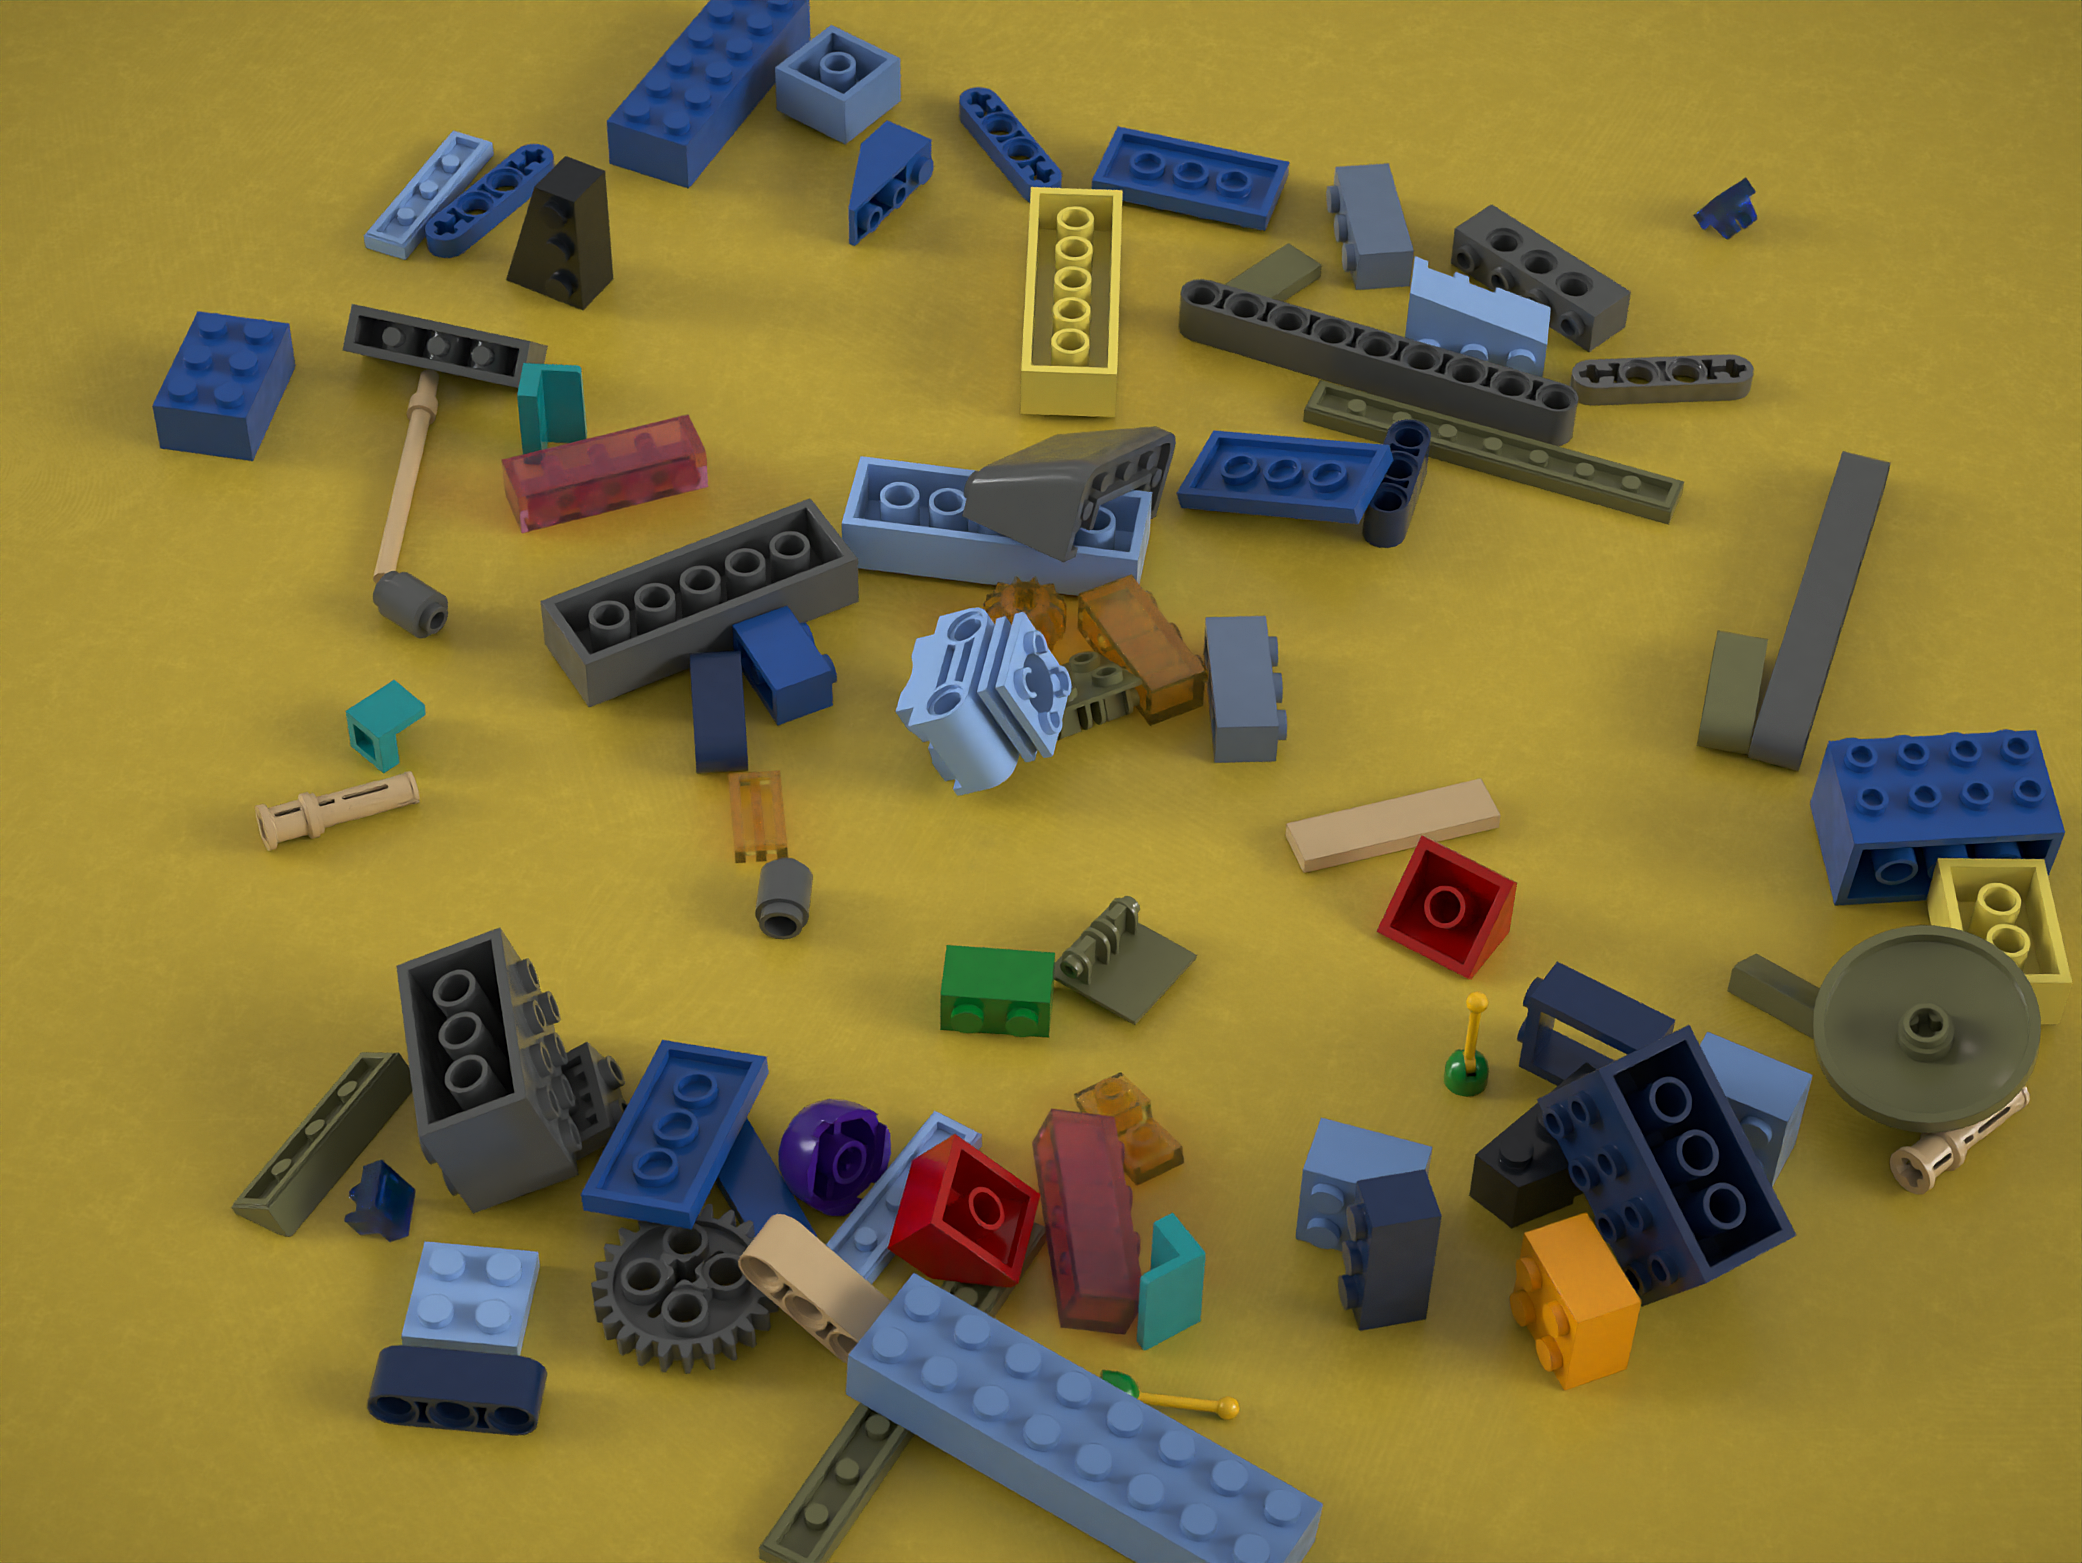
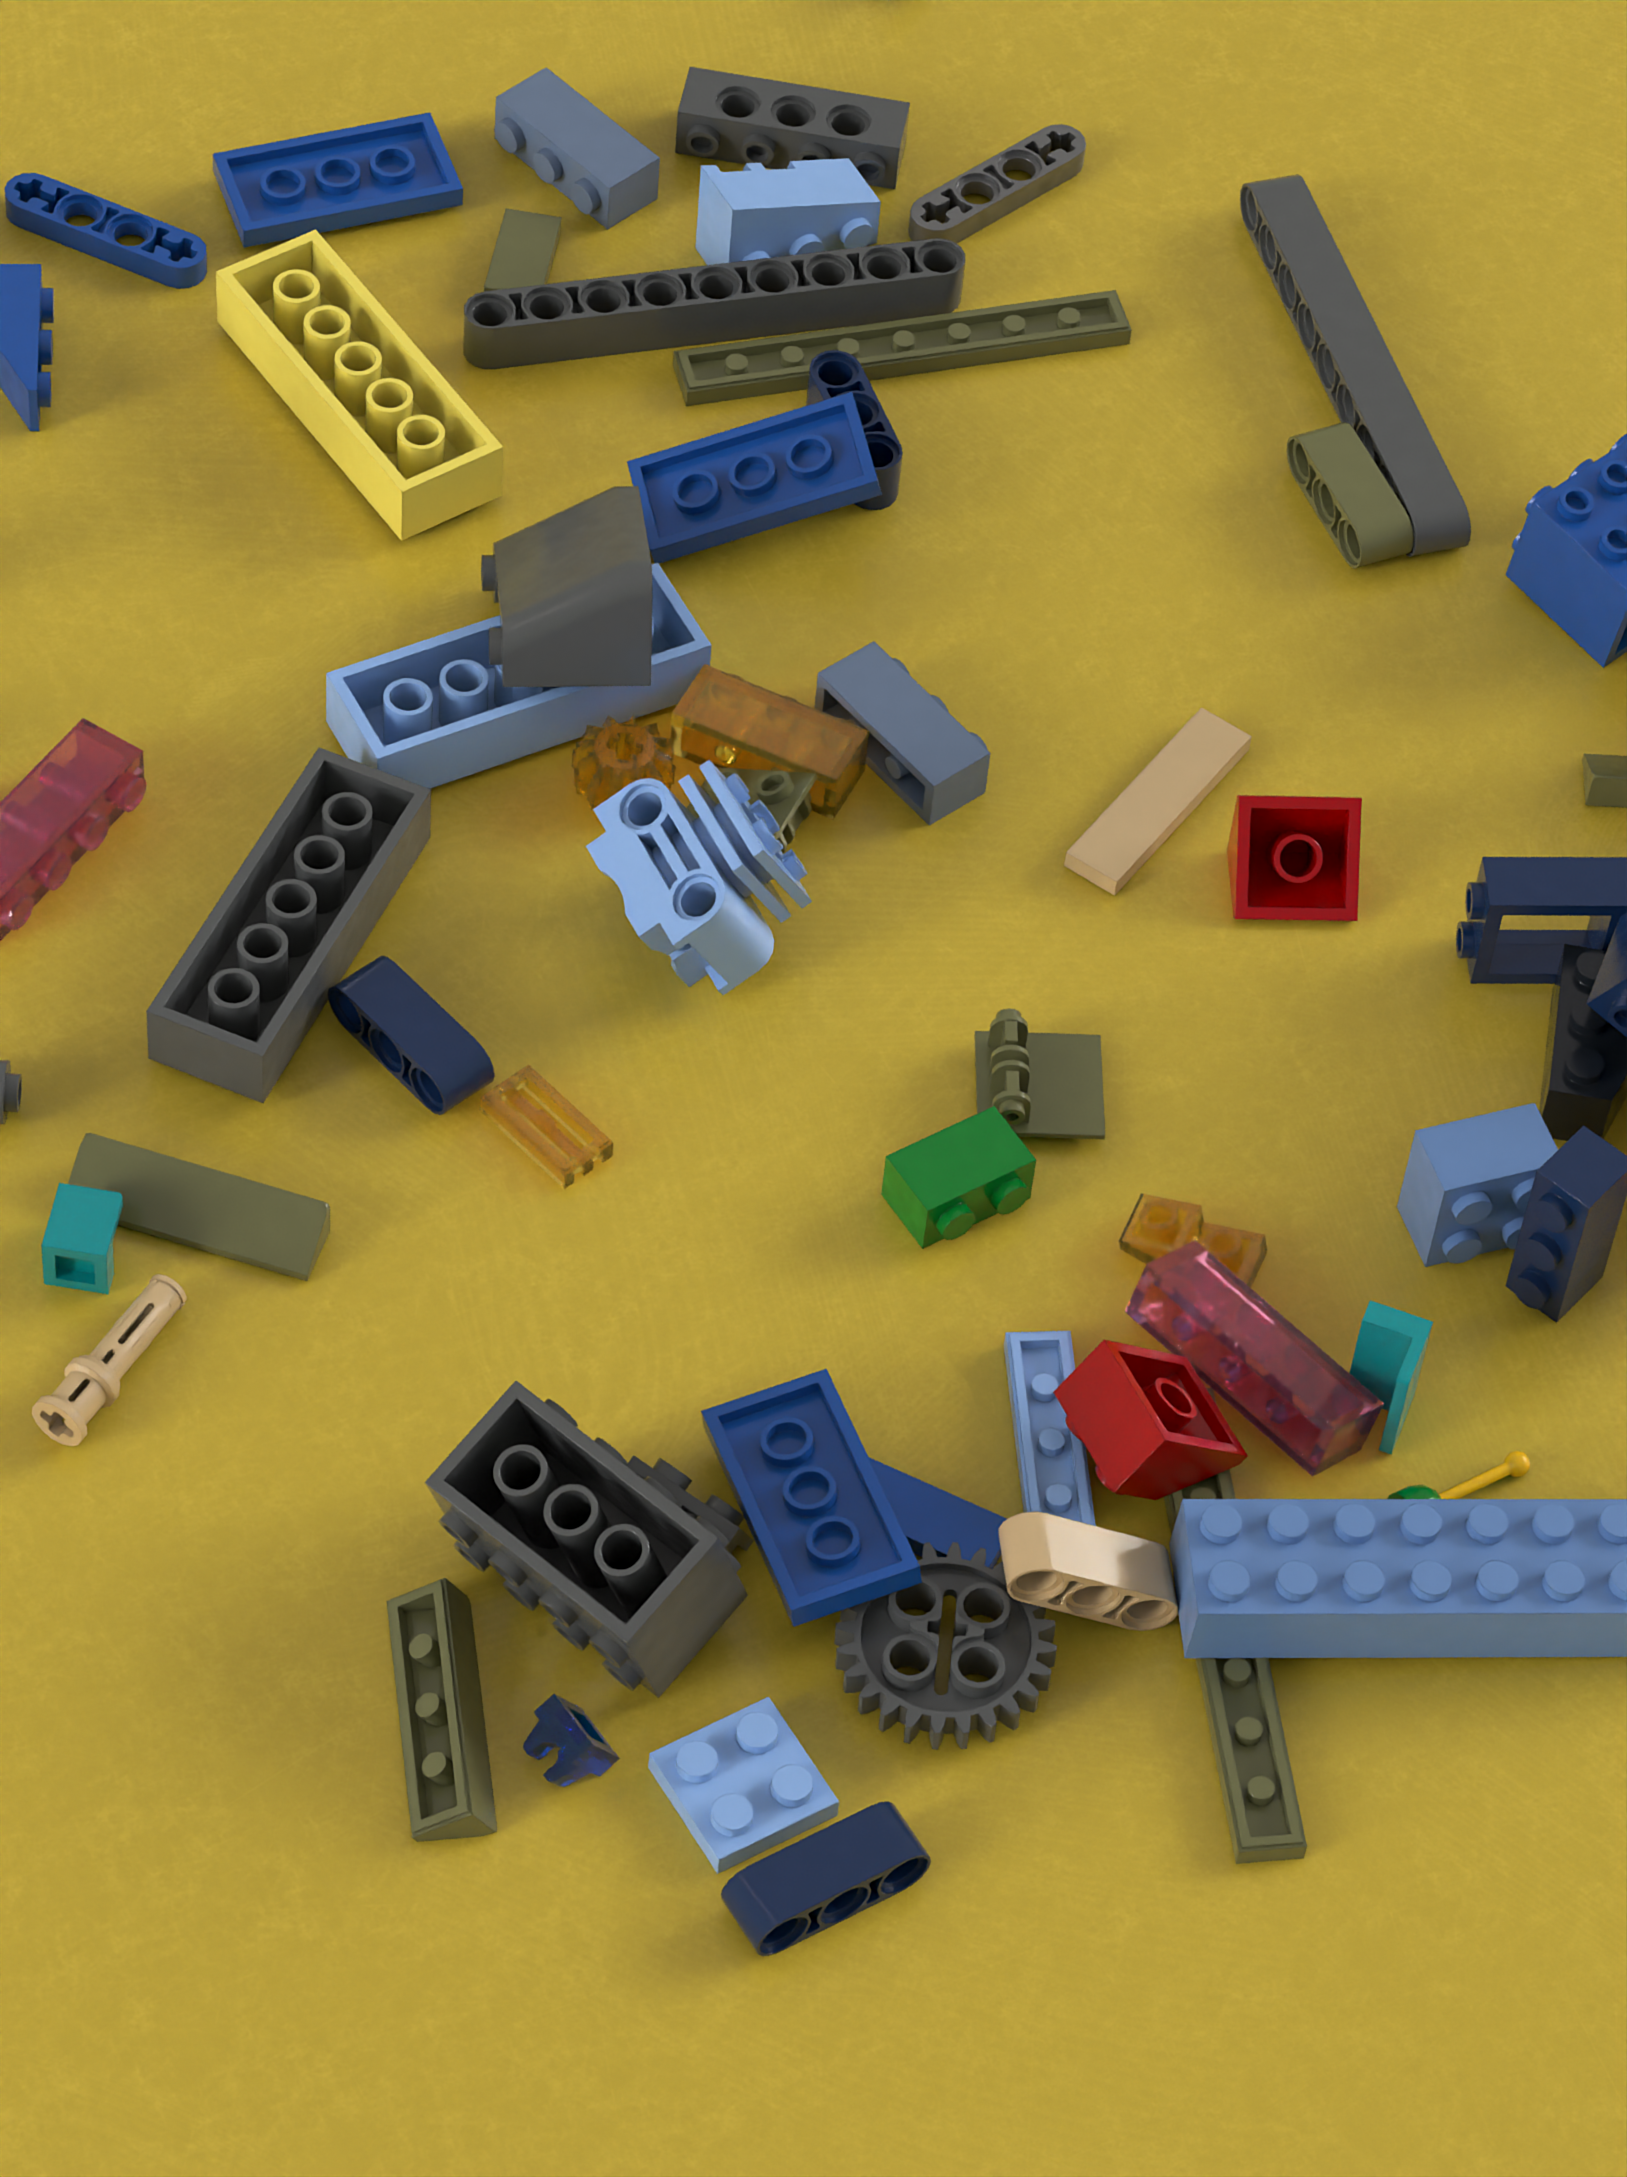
camera: 40 degrees left, 5 degrees up
blue brick [732,605,837,725] -> none
dark grey brick [755,858,813,939] -> none
dark purple cylinder [778,1099,891,1216] -> none
hinge [1444,991,1489,1097] -> none
none -> olive slope [68,1133,330,1281]

